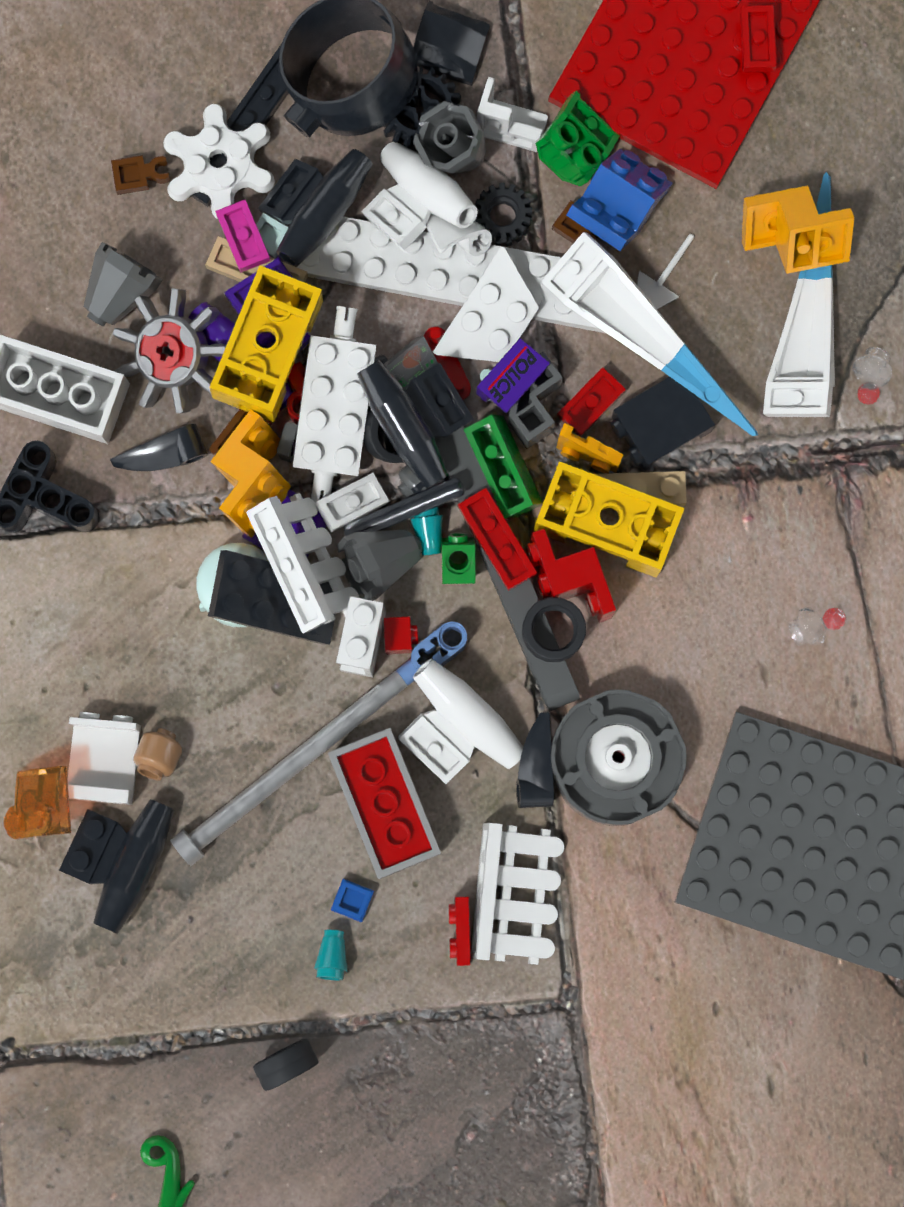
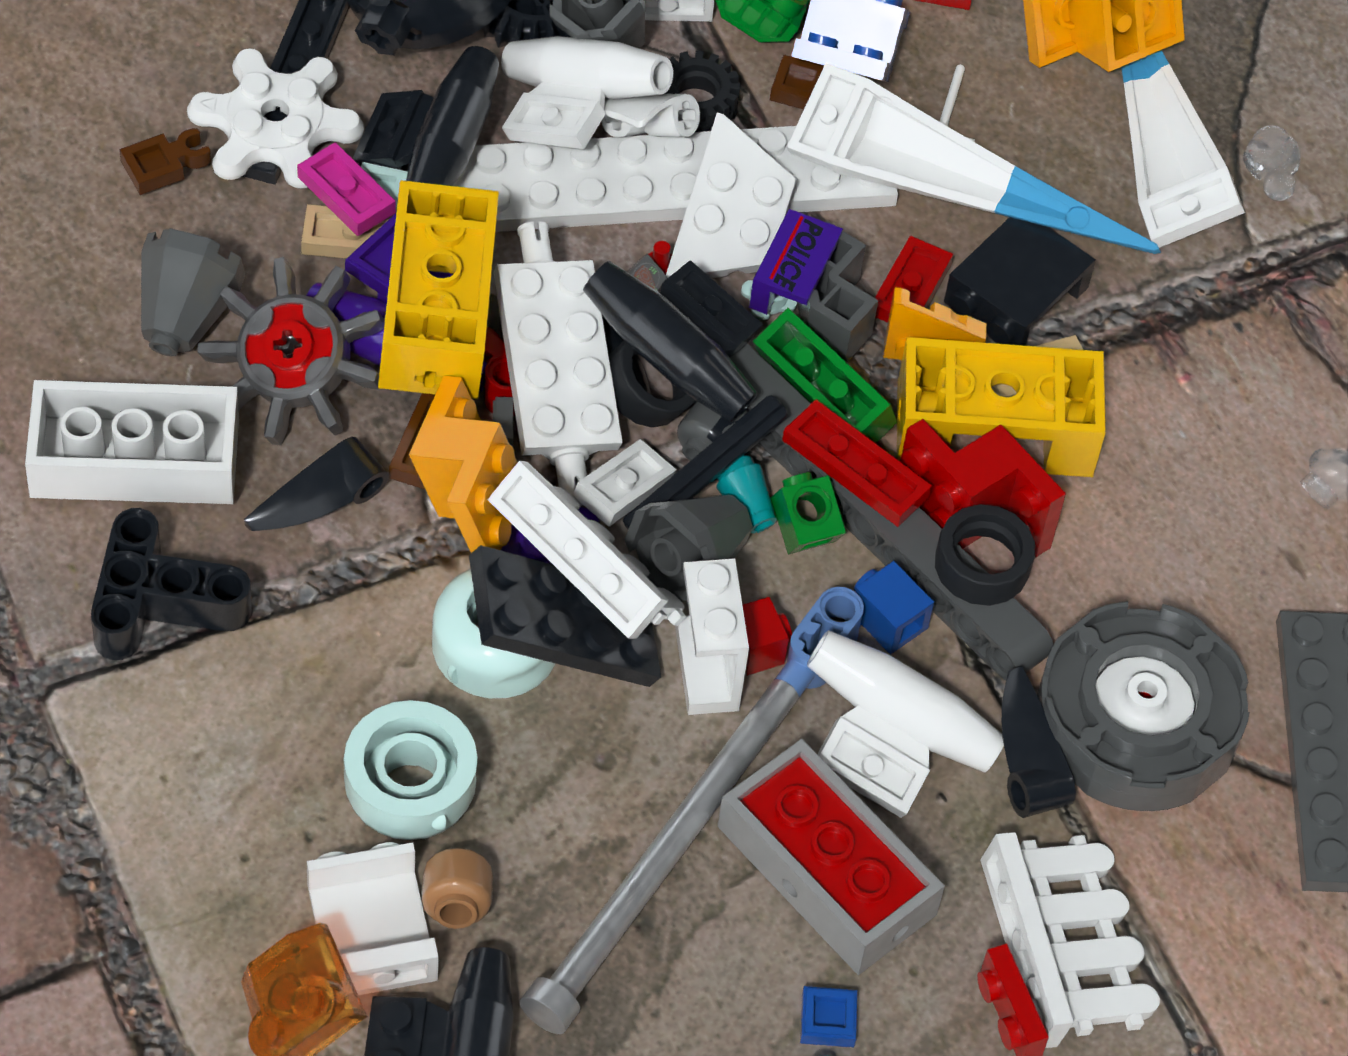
camera: 25 degrees left, 25 degrees down
none -> light aqua piece [344,700,478,840]
none -> blue brick [854,561,934,655]

